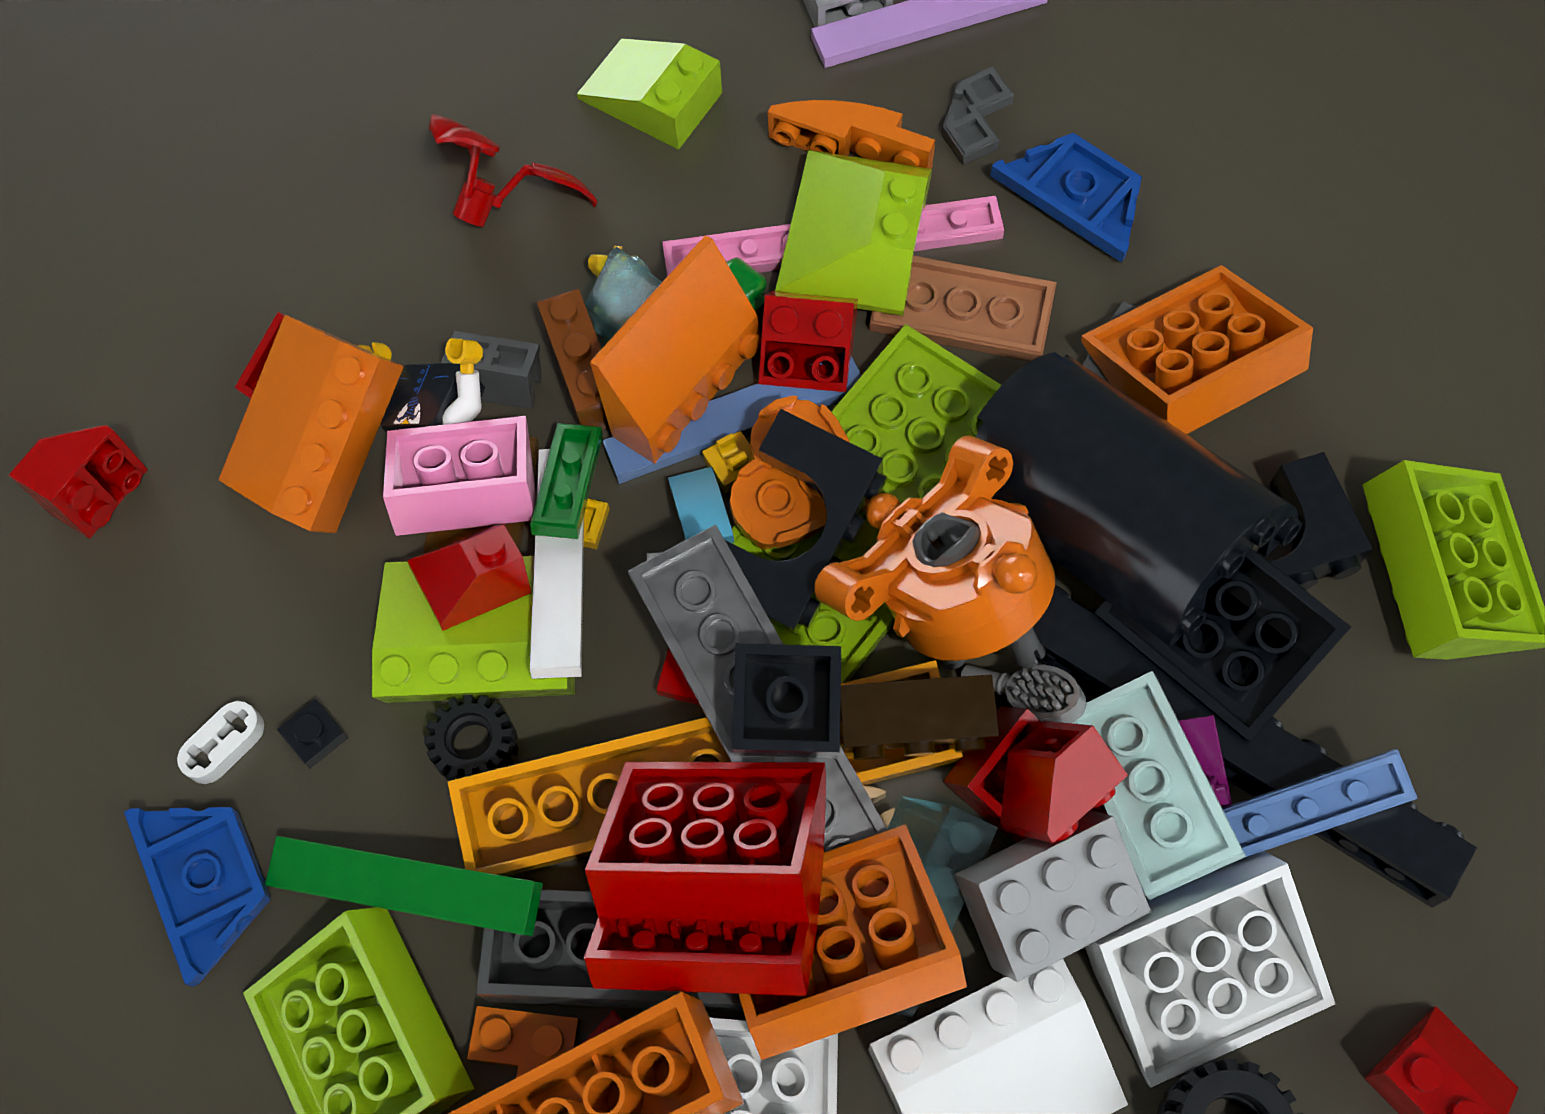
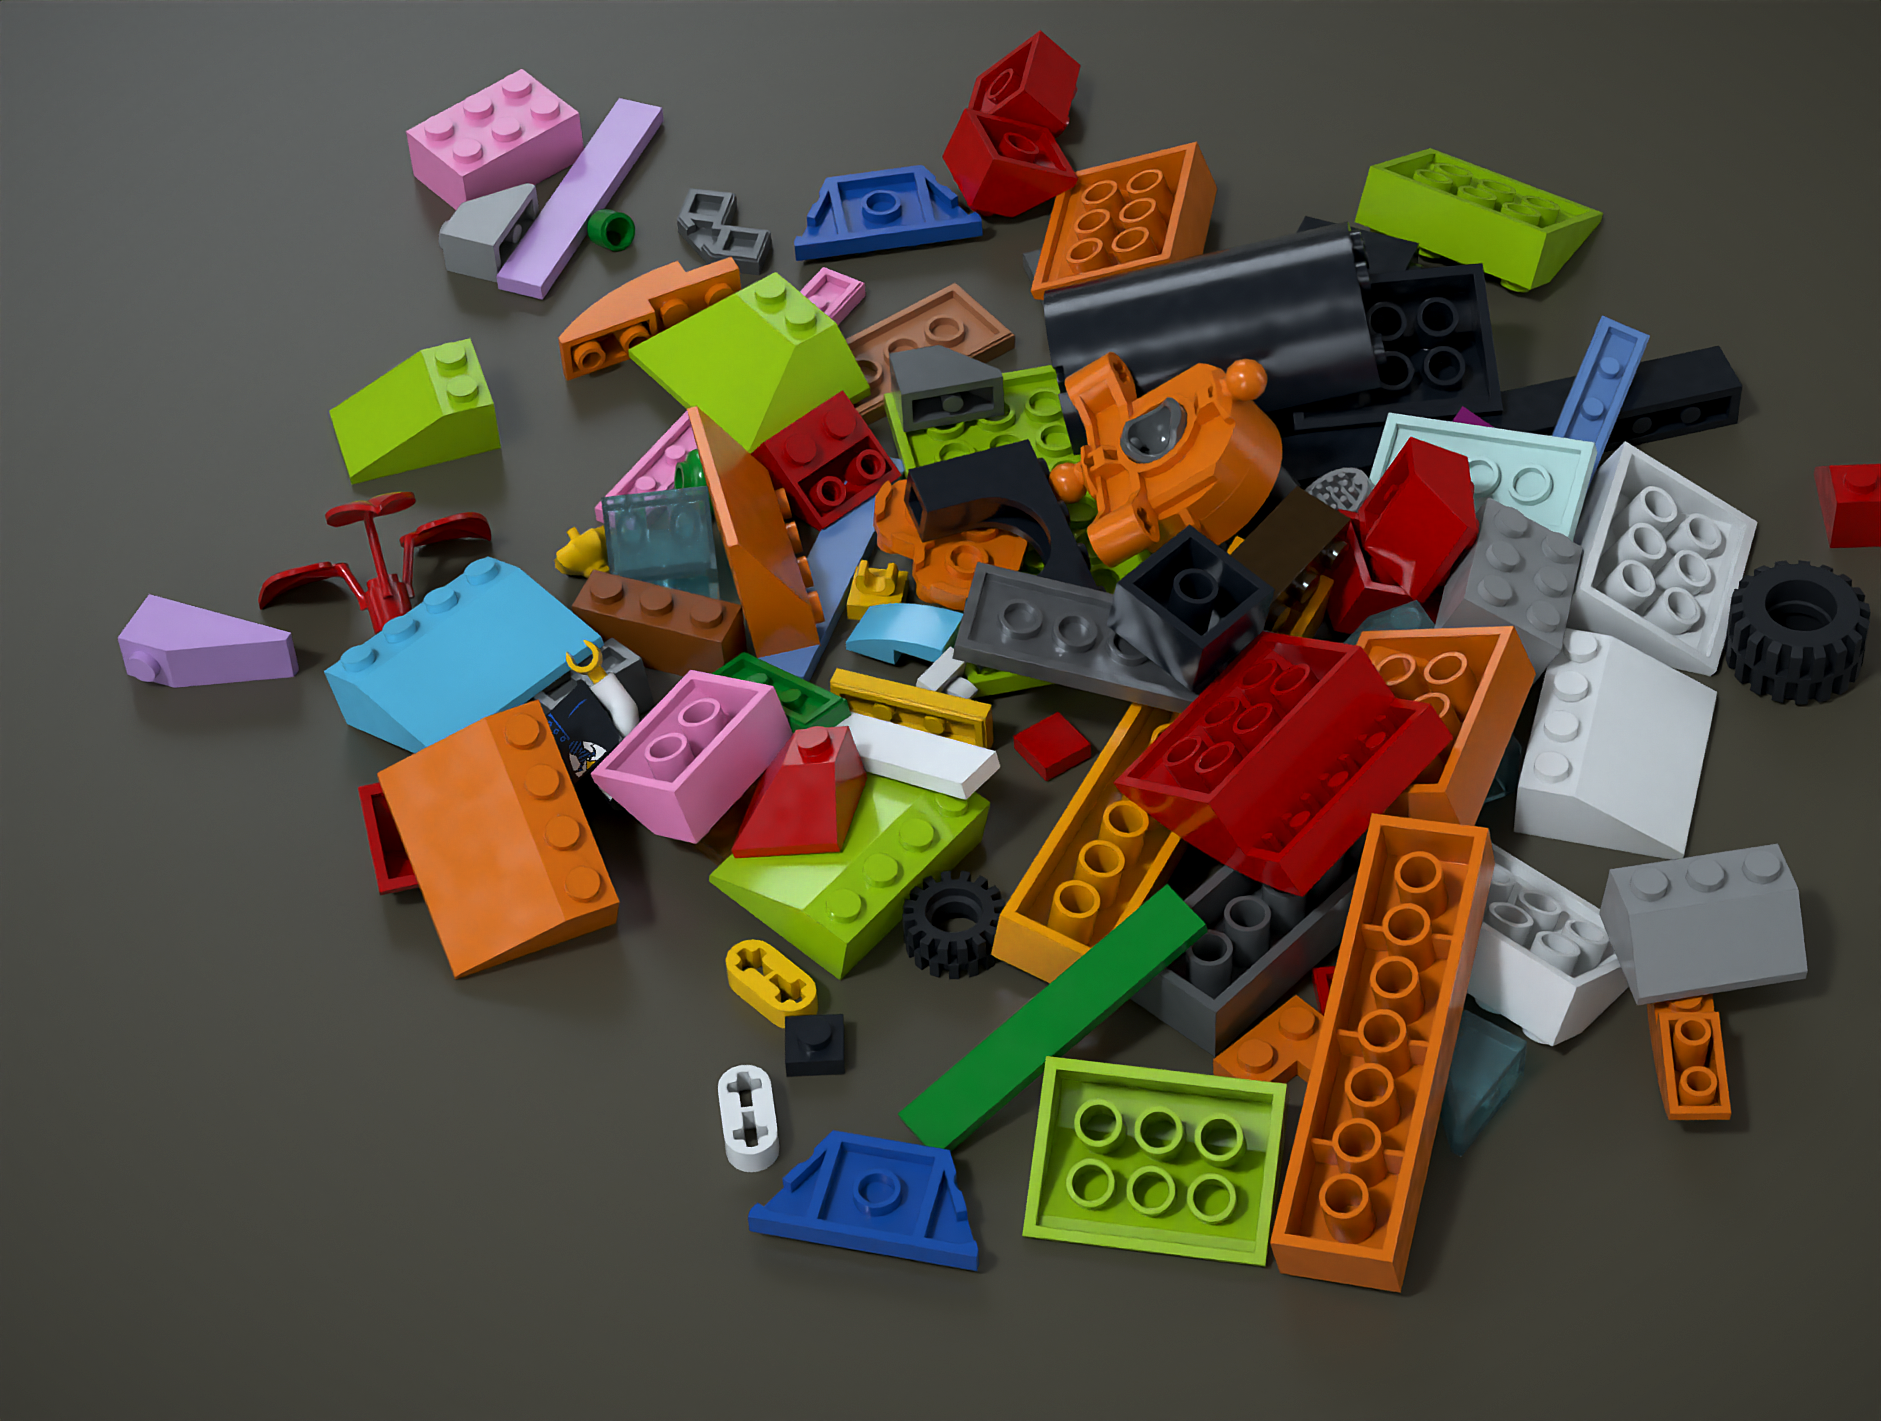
camera: 50 degrees left, 20 degrees down
red slope [9,425,148,539] -> none
none -> lavender slope [118,594,299,688]
none -> medium azure slope [324,556,604,754]
none -> green piece [587,209,635,251]
none -> yellow beam [726,939,818,1029]
none -> yellow tile [830,668,994,749]
none -> dark grey slope [889,345,1005,432]
none -> red slope [942,108,1078,218]
none -> red slope [968,30,1081,138]

